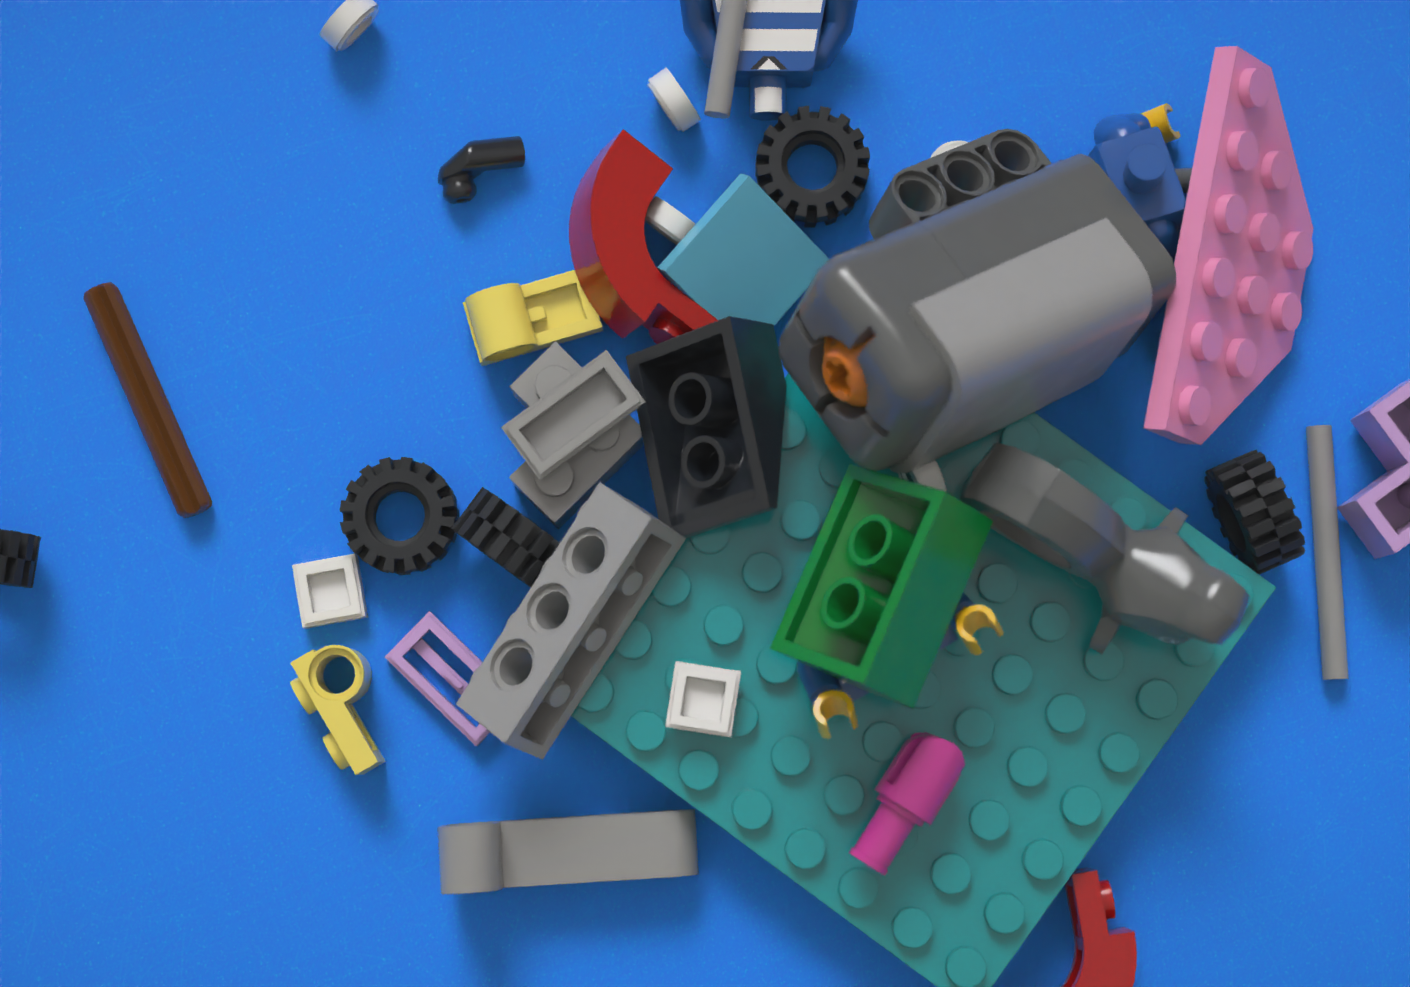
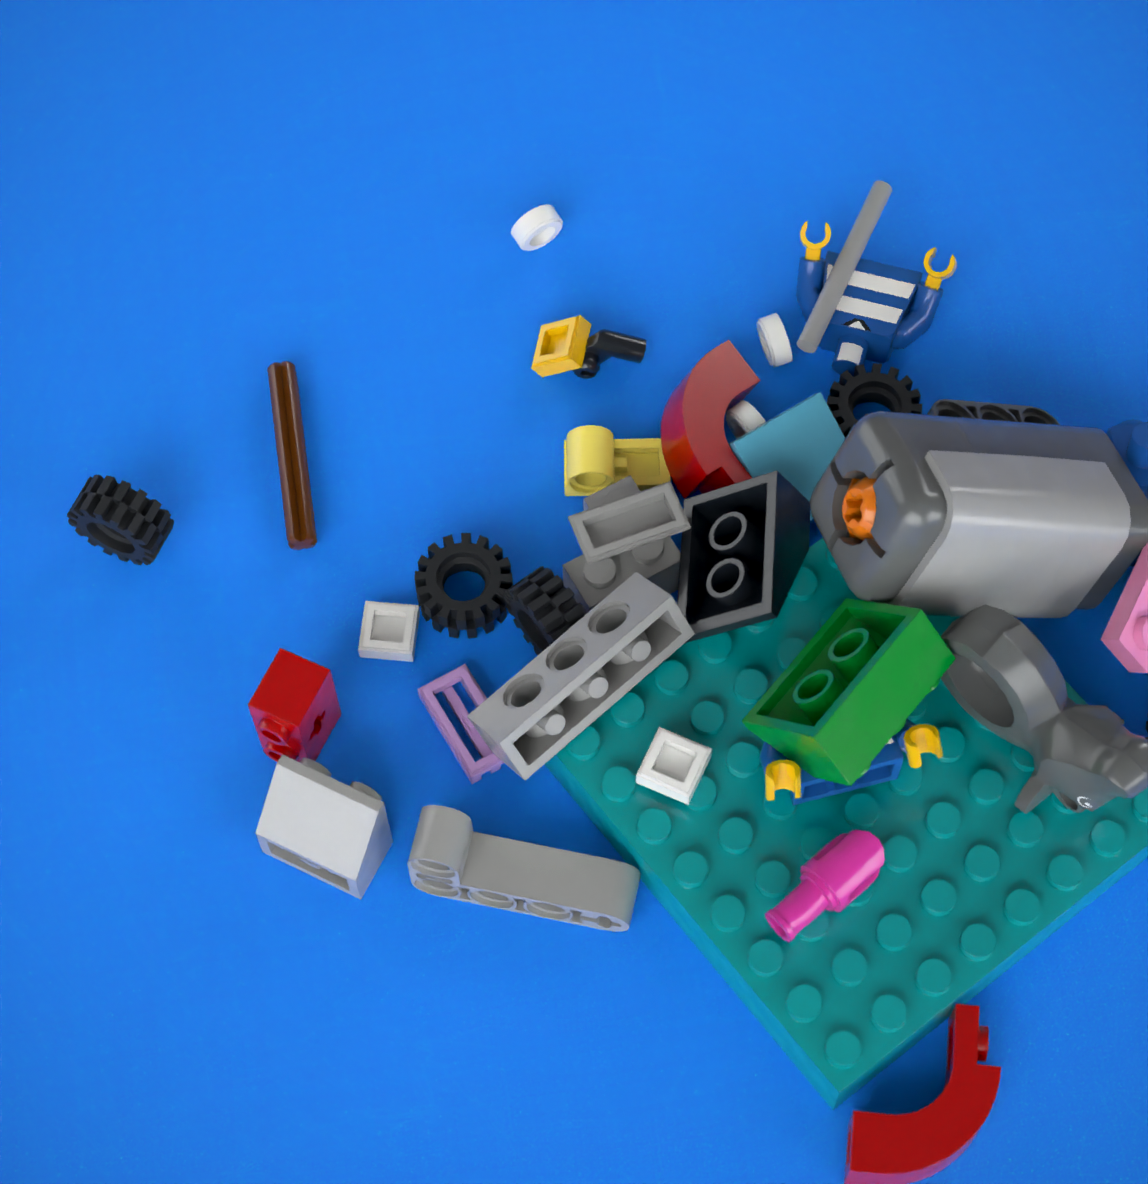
camera: 20 degrees right, 20 degrees down
light yellow plate [290,645,386,775] -> none
none -> red brick [248,648,341,762]
none -> slope [255,754,393,900]
none -> yellow tile [531,315,591,377]

